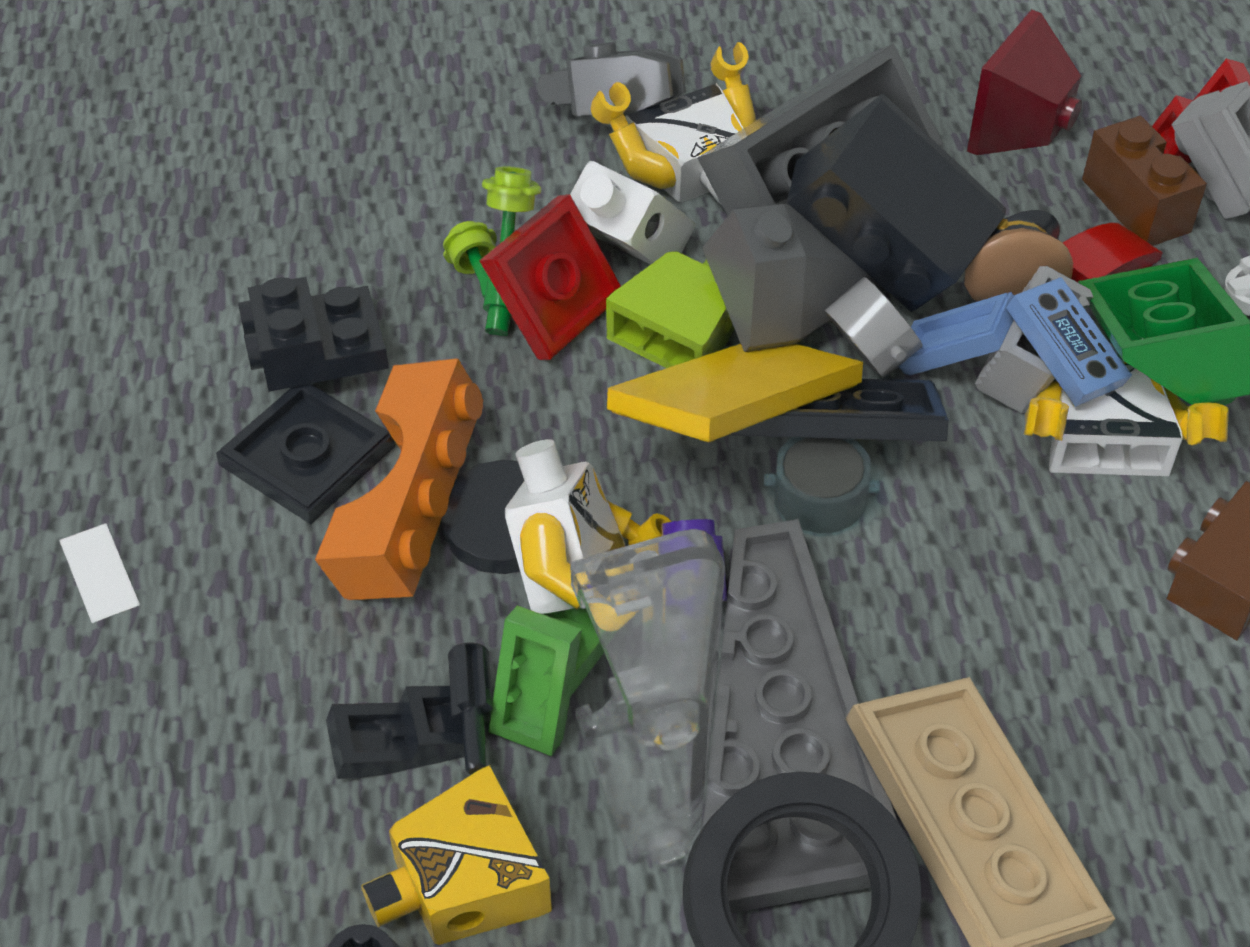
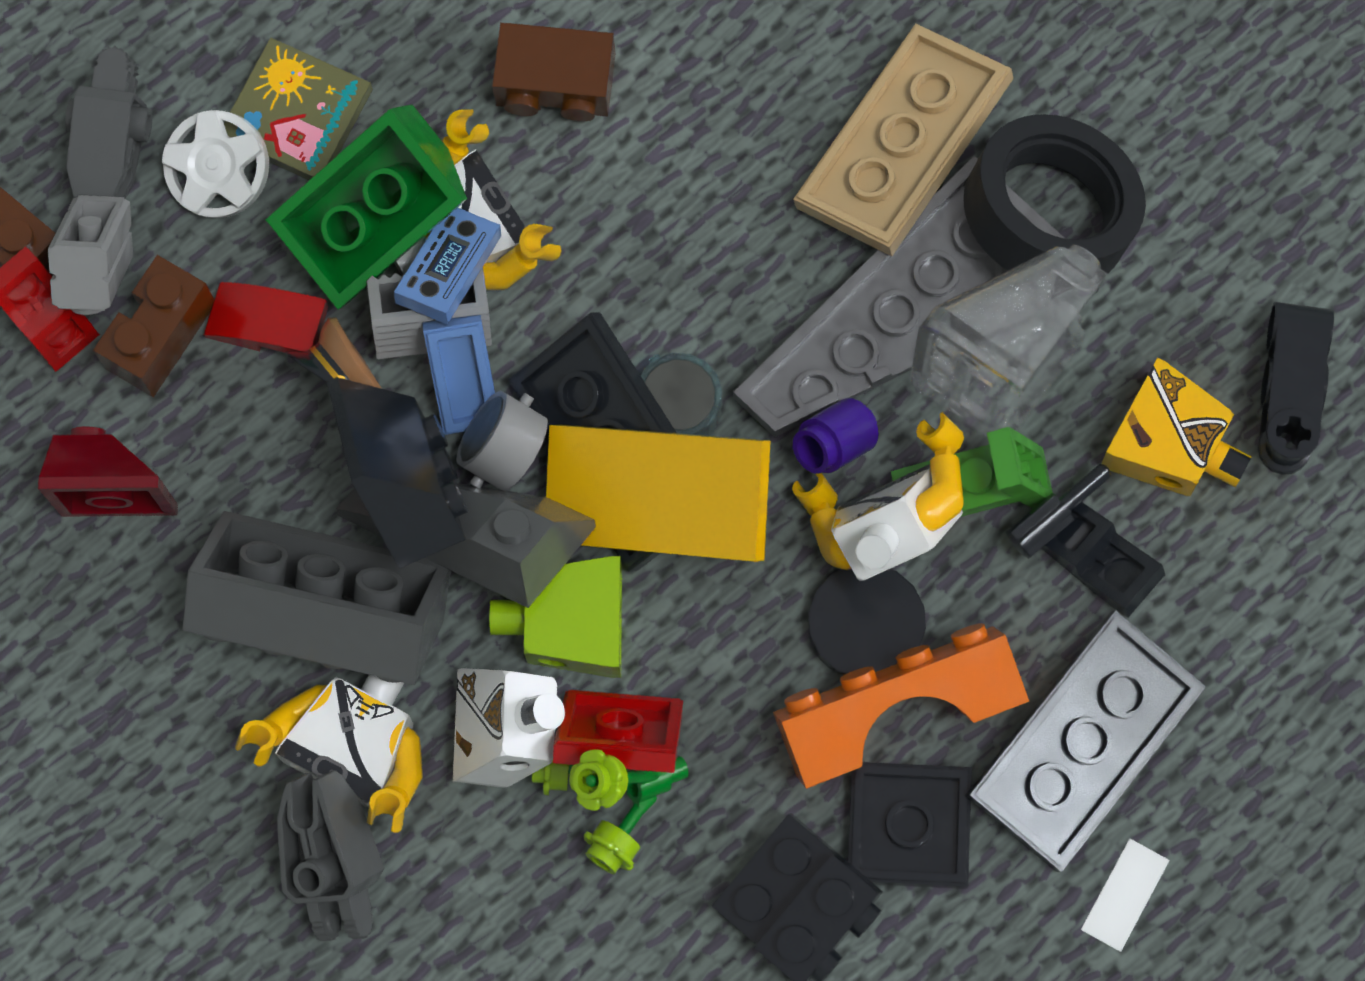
camera: 120 degrees left, 25 degrees up
none -> tile [965,611,1206,872]

